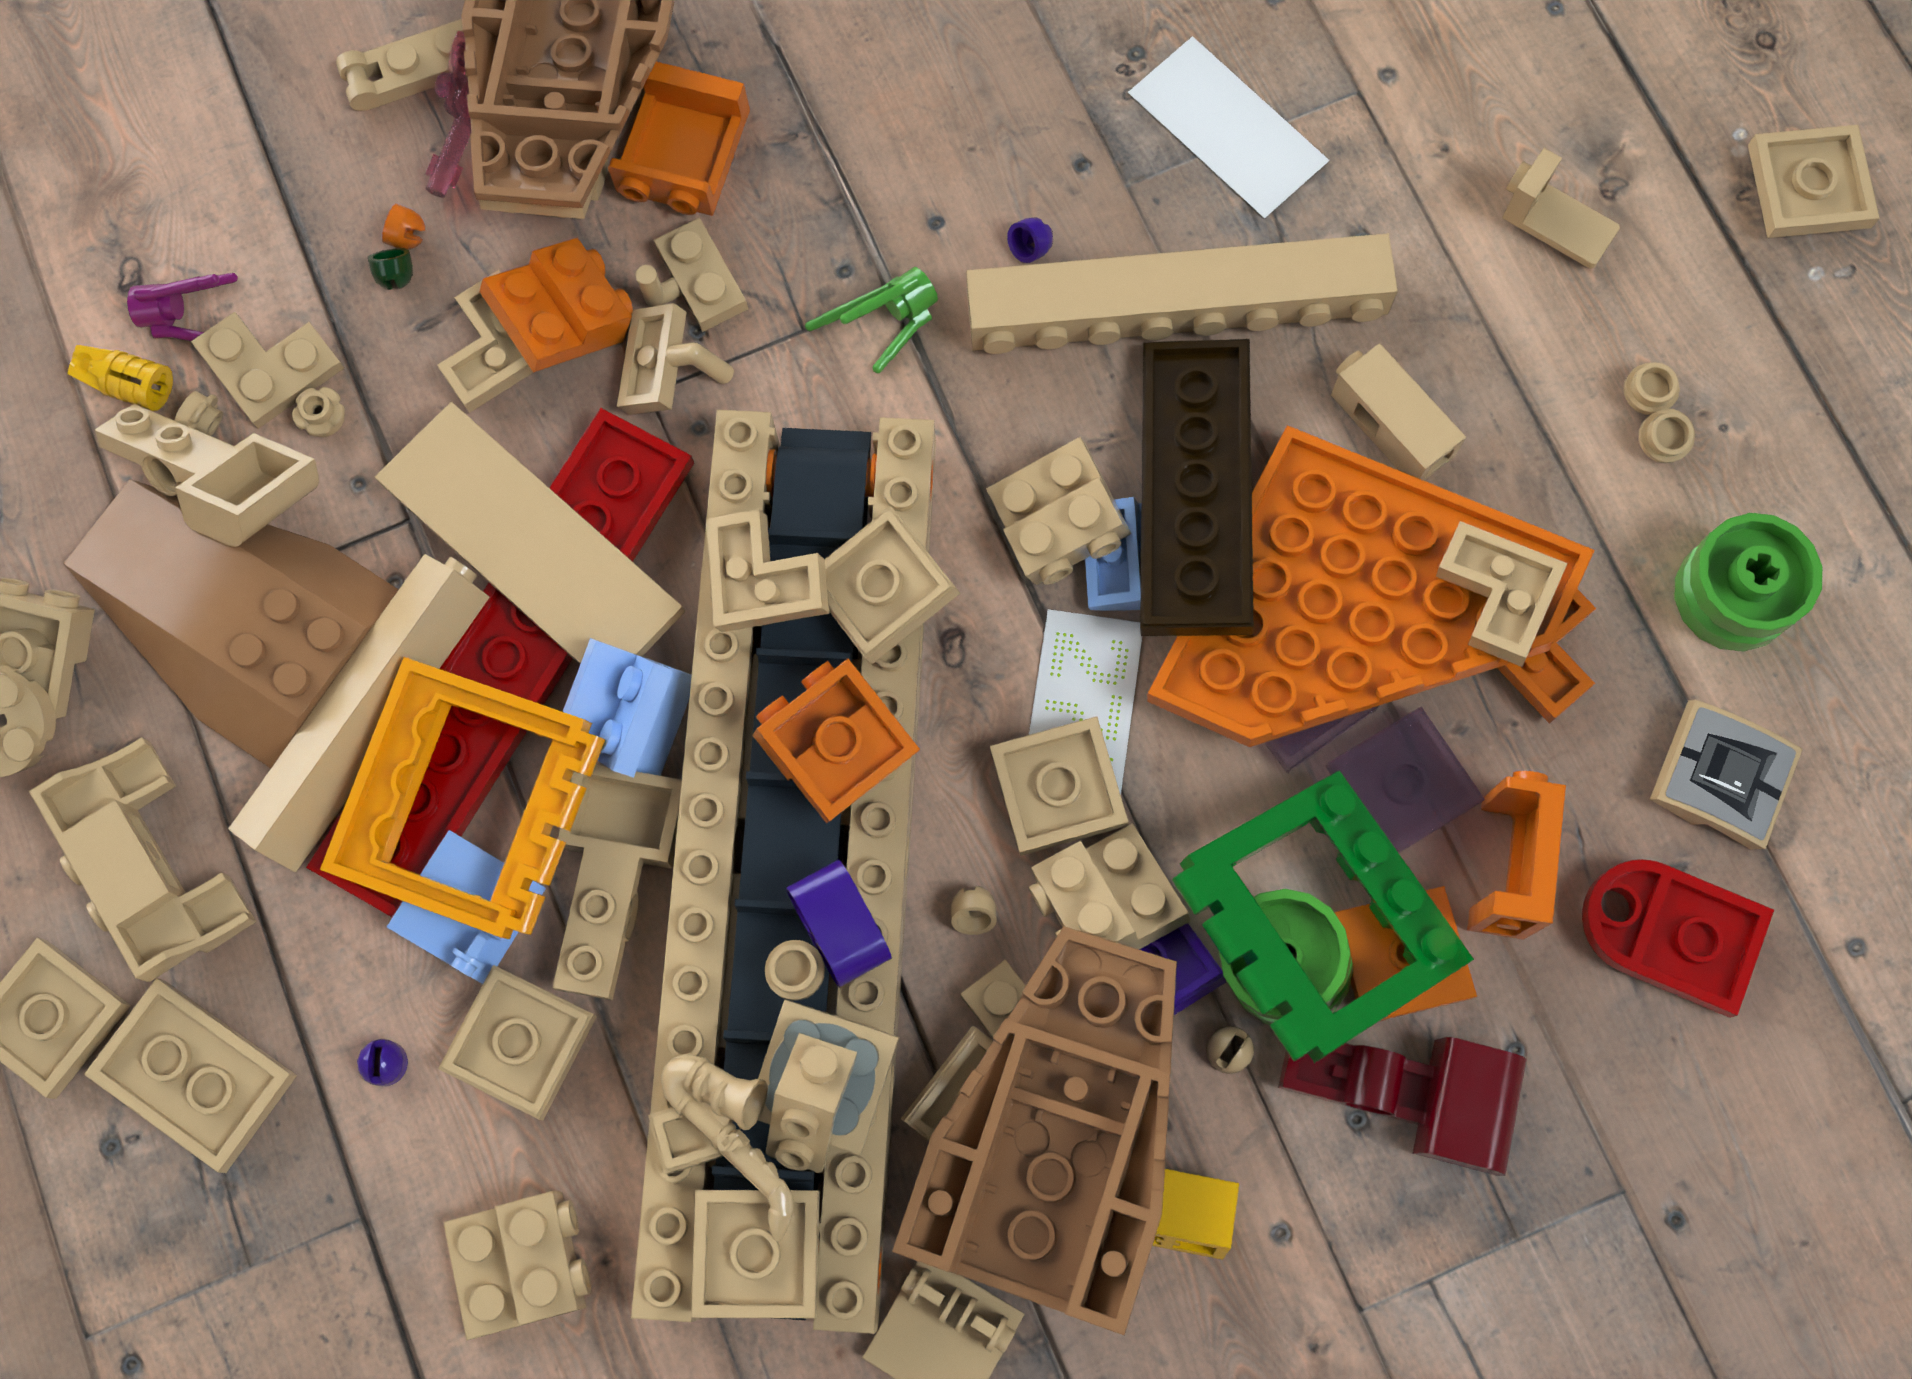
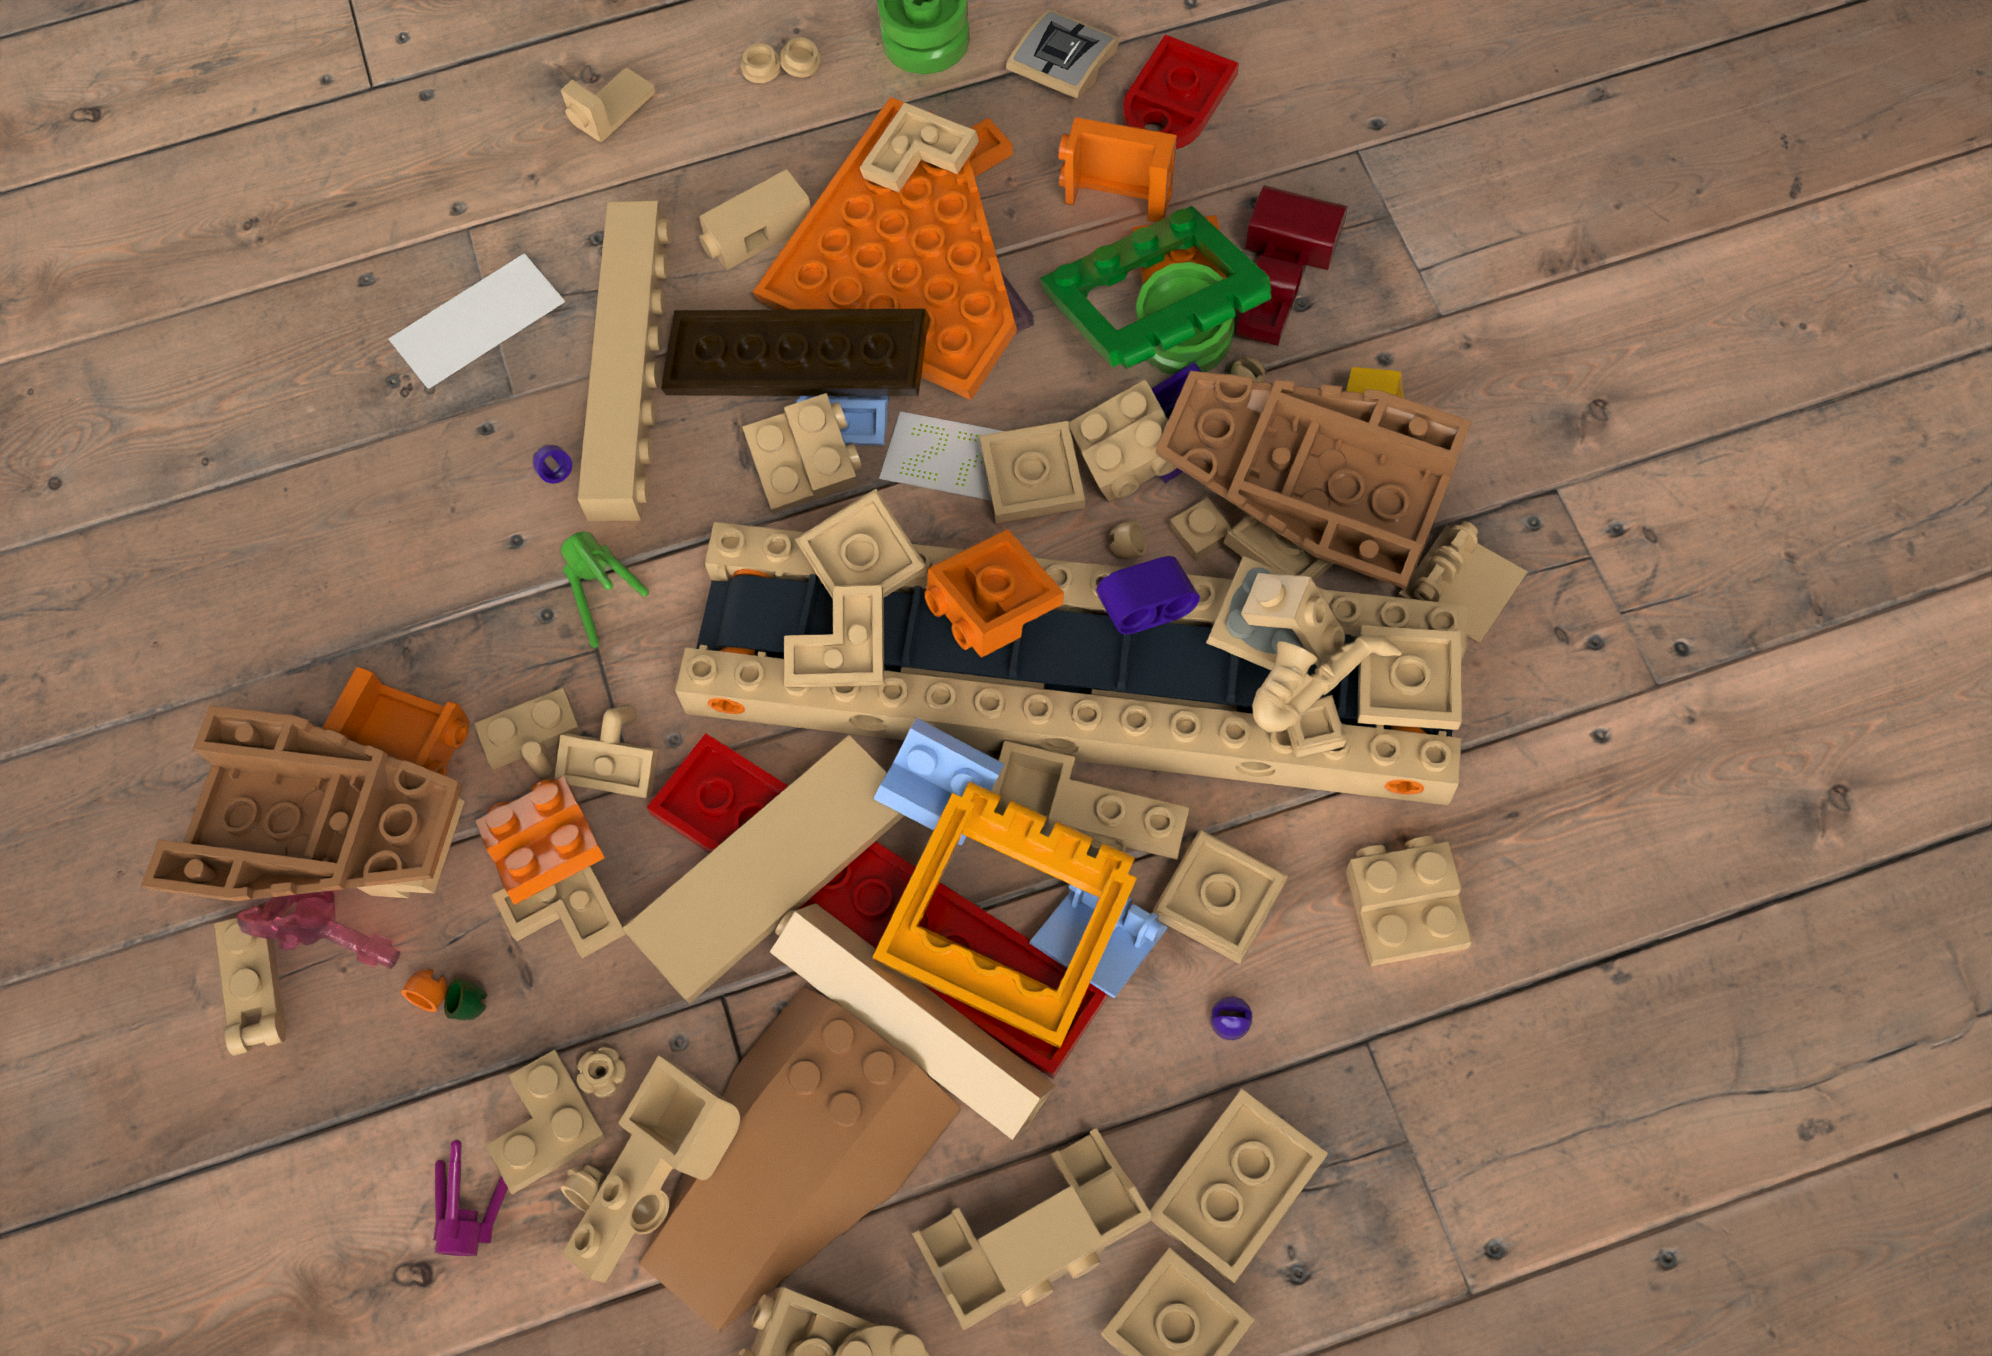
camera: 85 degrees left, 10 degrees down
yellow hinge [68,345,173,411] -> none
tan plate [765,940,825,1001] -> none
clear purple plate [1326,706,1485,854] -> none

